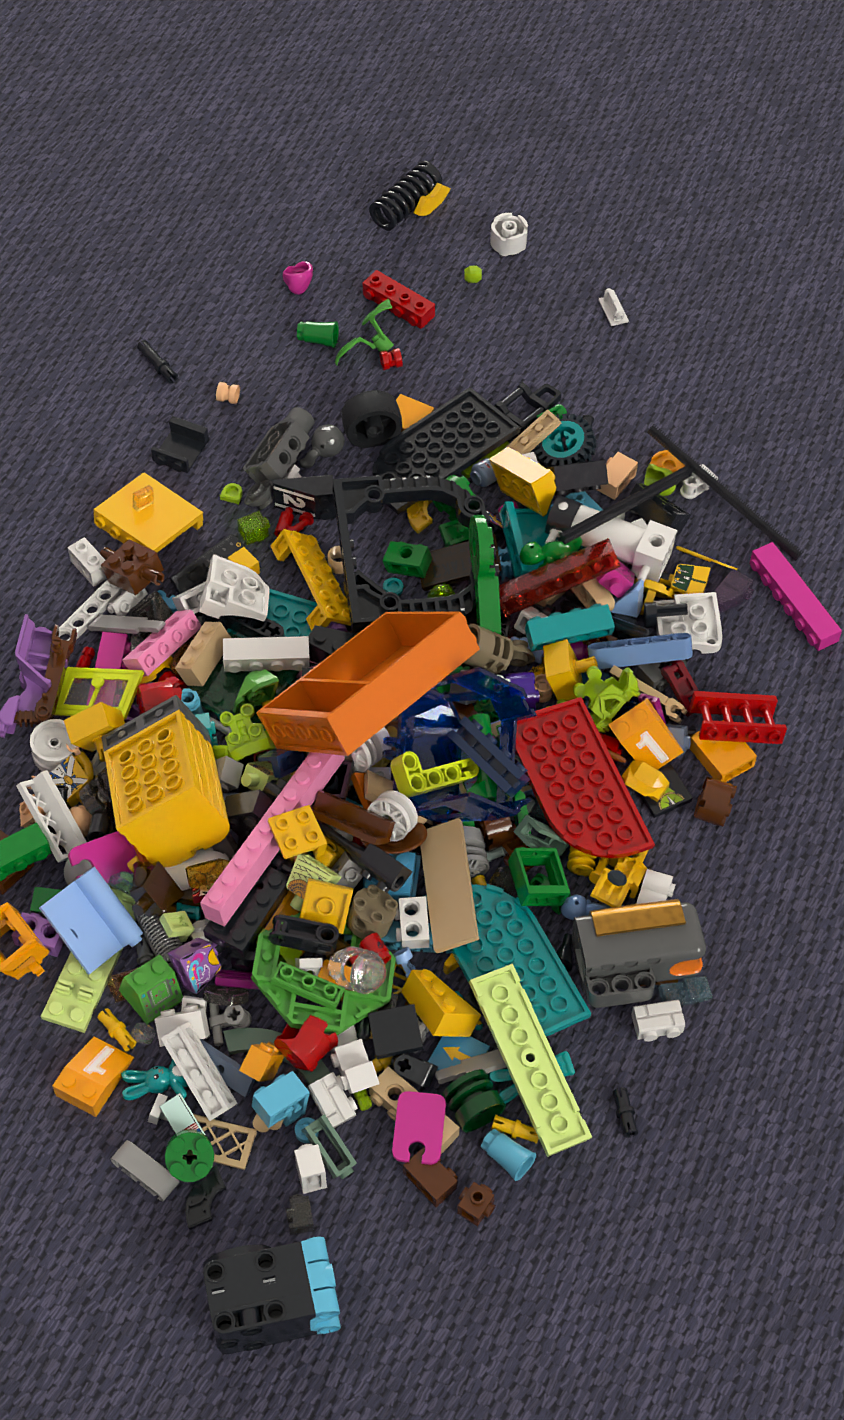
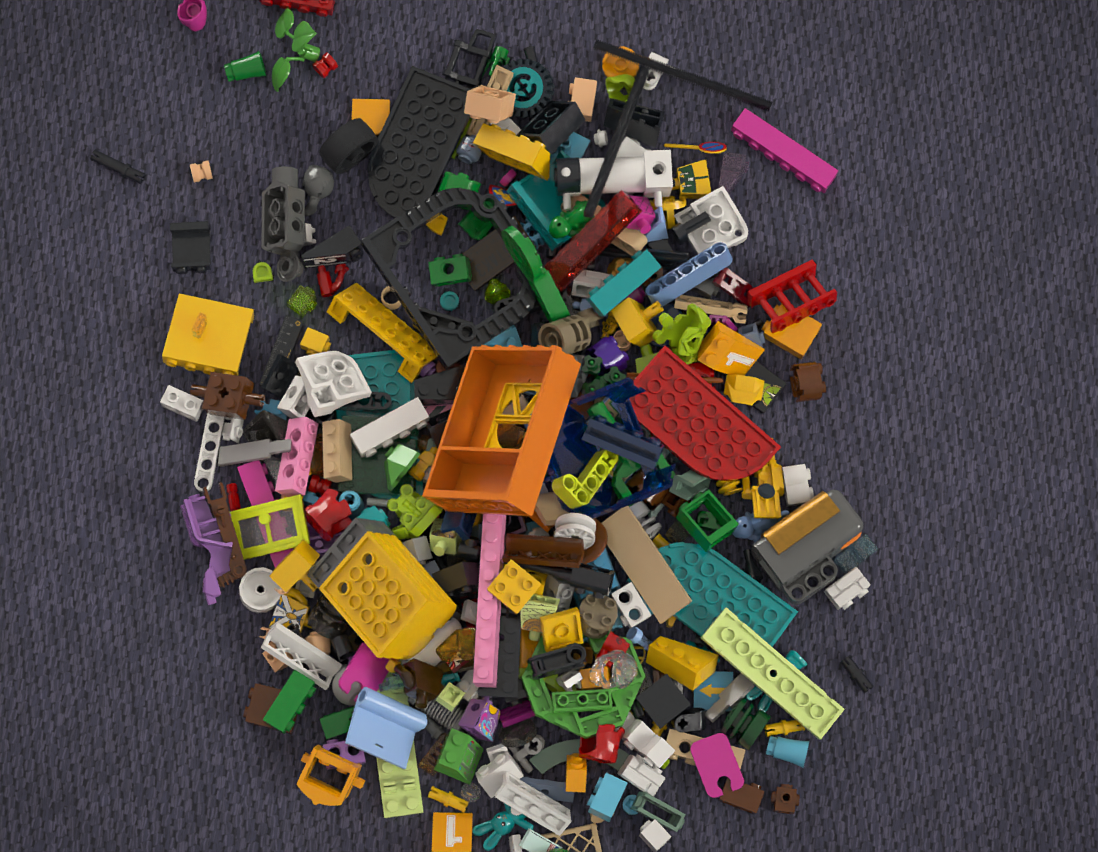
camera: 30 degrees left, 20 degrees up
none -> light nougat brick [464,85,516,124]

